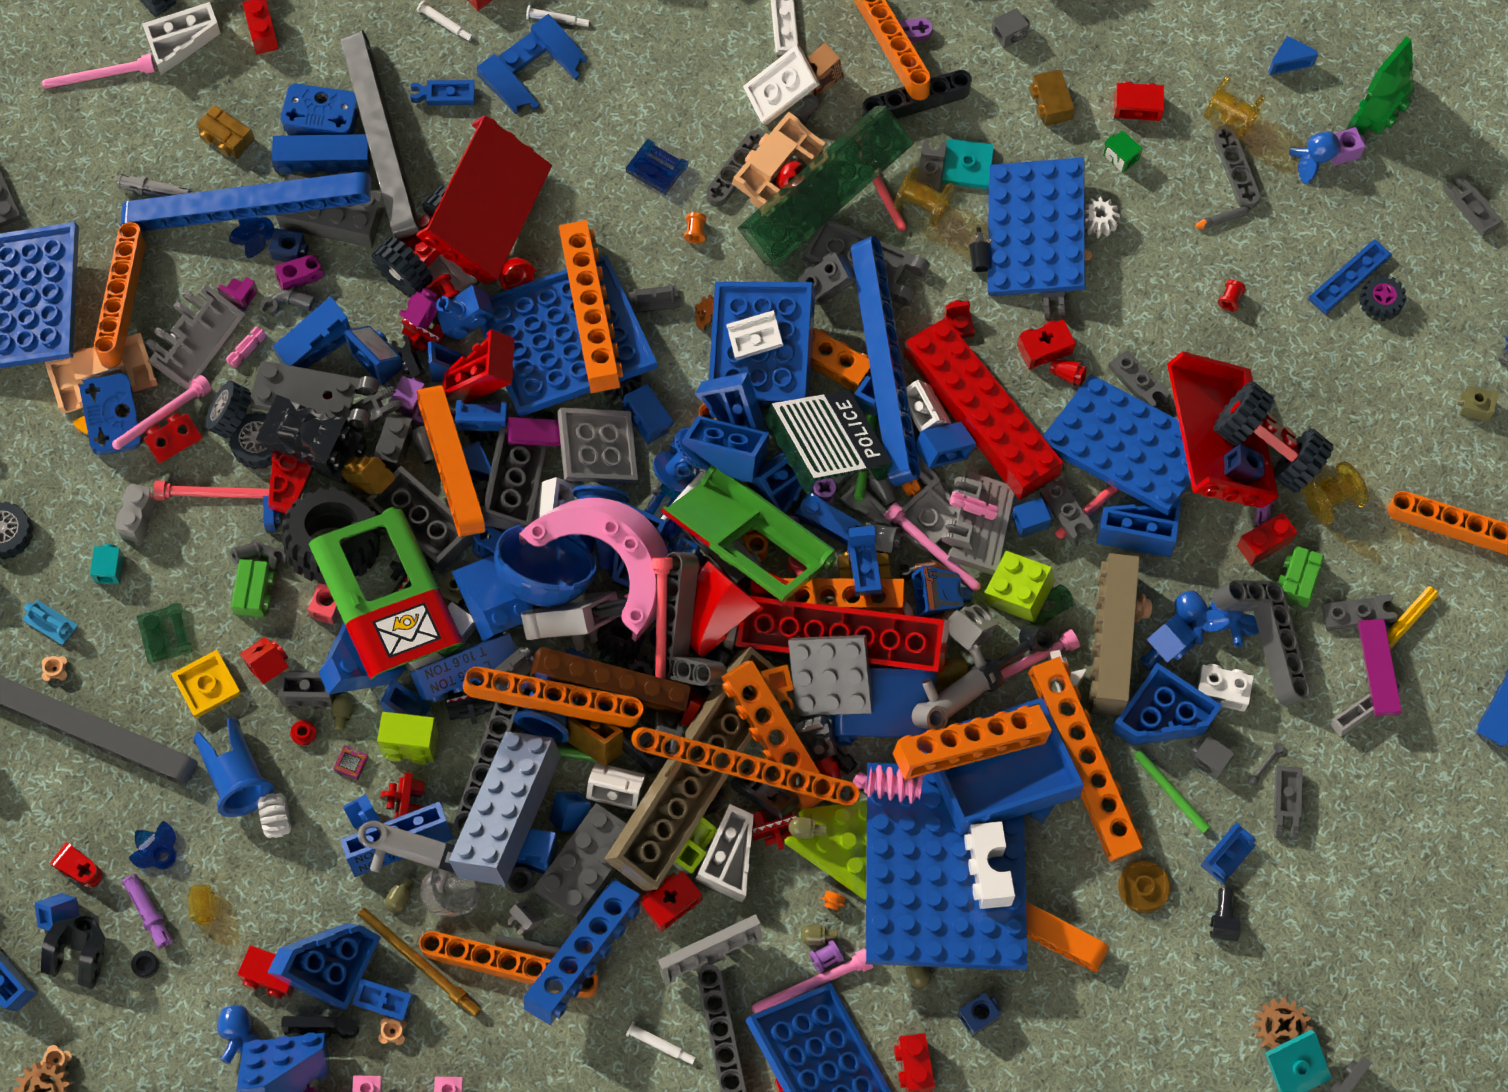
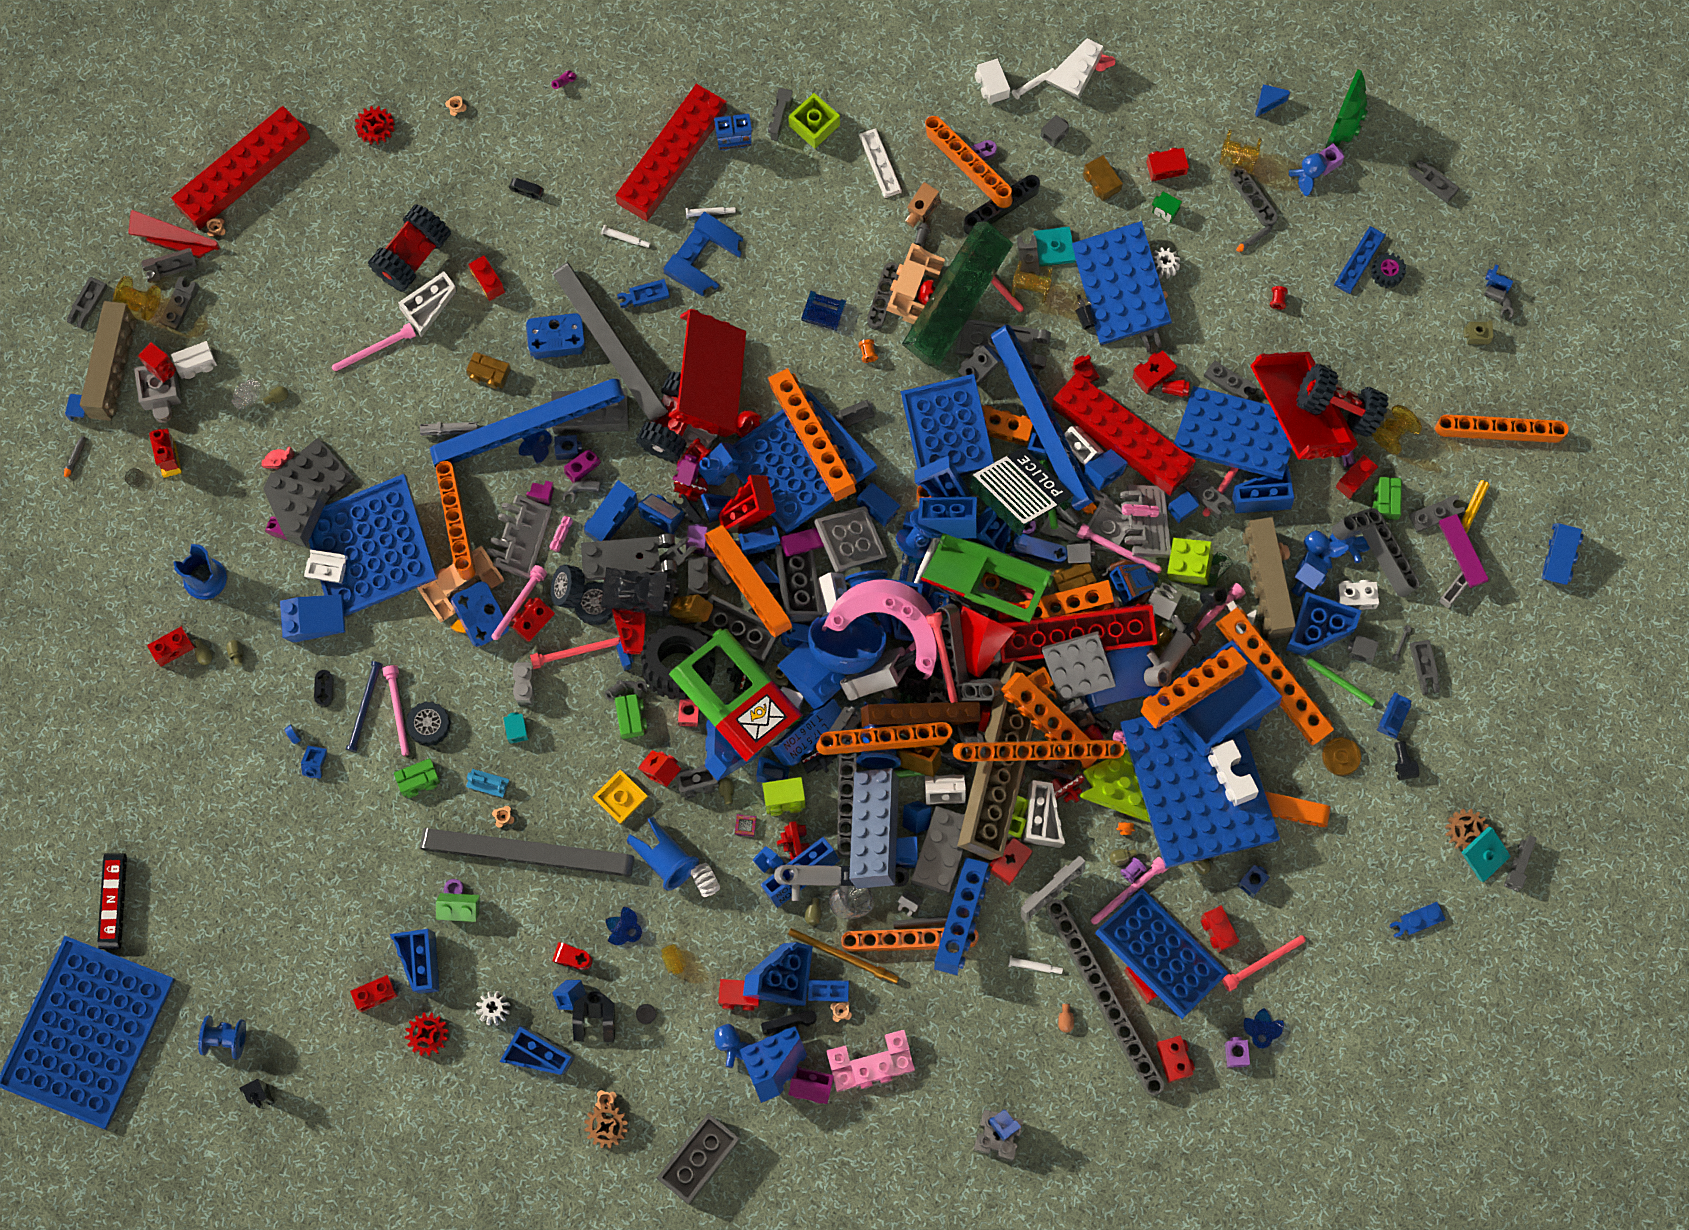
camera: 15 degrees left, 5 degrees up
medium lavender pin [122,874,173,949] -> none
clear green plate [137,603,193,664] -> none
blue brick [272,134,371,174] -> none
red plate [290,720,317,746] -> none
reddish brown piece [695,294,714,330] -> none
white plate [726,310,784,360] -> none
white tile [743,45,820,125] -> none
olive cylinder [789,817,826,839] -> none
blue bracket [847,526,882,597] -> none
bright pink piece [867,765,923,804] -> none
dark blue brick [1224,444,1265,486] -> none

